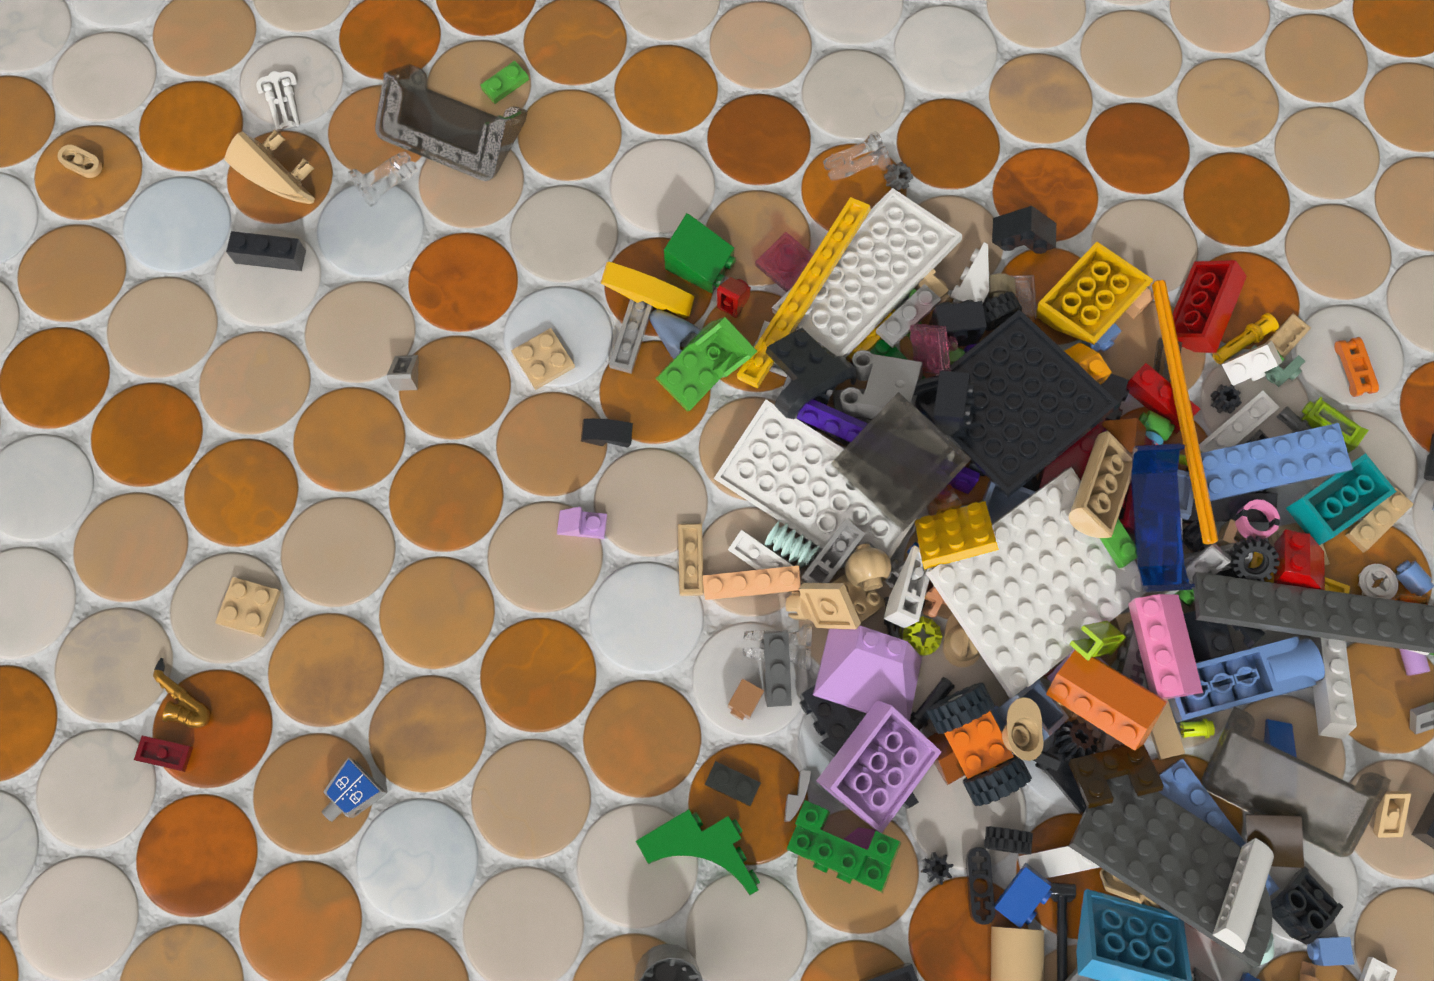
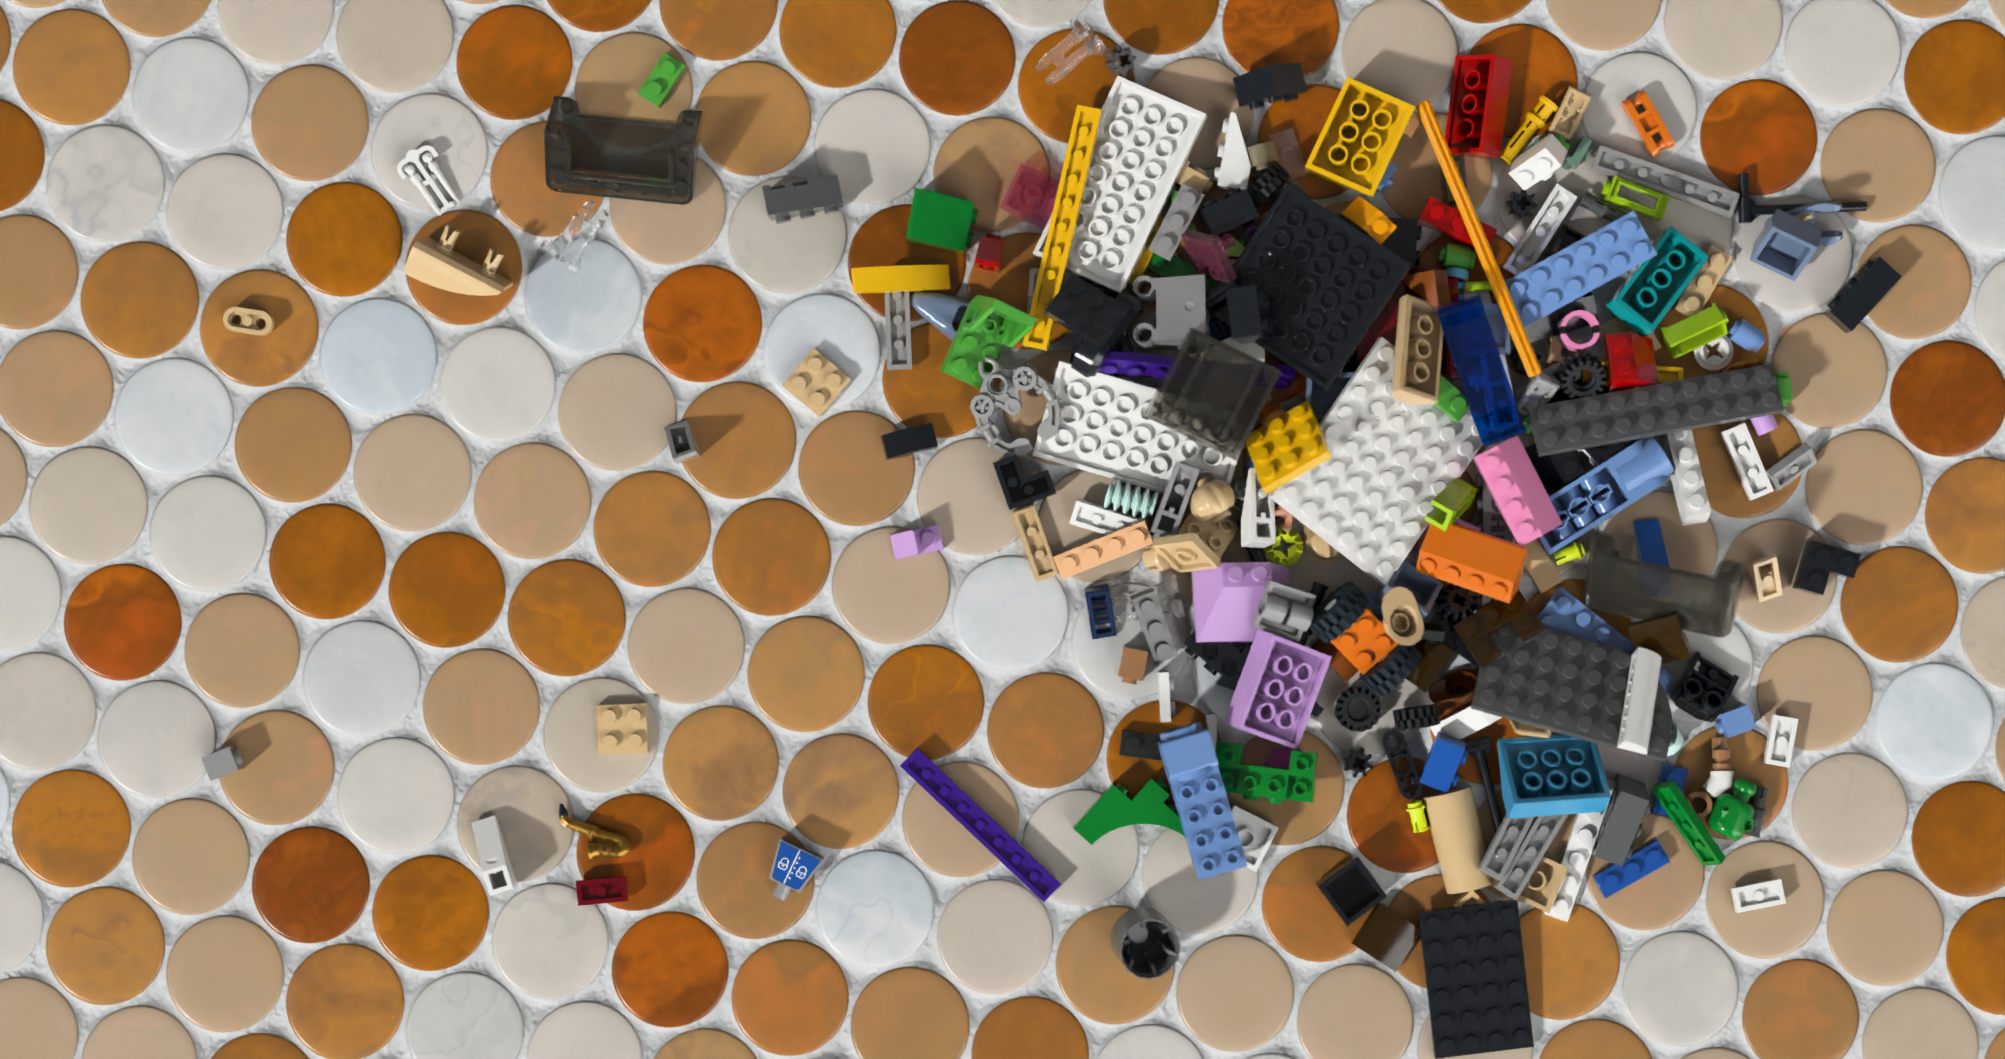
camera: 15 degrees left, 15 degrees up
black brick [226,231,306,271] -> none
none -> white slope [471,815,518,896]
none -> dark grey wedge [762,174,844,224]
none -> dark purple plate [900,748,1061,902]
none -> light grey piece [970,356,1062,457]
none -> black brick [993,455,1056,510]
none -> dark blue slope [1084,584,1117,639]
none -> white plate [1158,671,1176,722]
none -> medium blue brick [1158,722,1248,880]
none -> white plate [1231,805,1279,872]
none -> light grey plate [1251,579,1316,642]
none -> black tyre [1335,687,1381,732]
none -> dark brown slope [1405,639,1454,692]
none -> neon yellow pin [1406,800,1429,833]
none -> reddish brown cap [1429,669,1478,705]
none -> light grey plate [1591,145,1740,218]
none -> lime window [1660,303,1729,359]
none -> white plate [1720,423,1774,501]

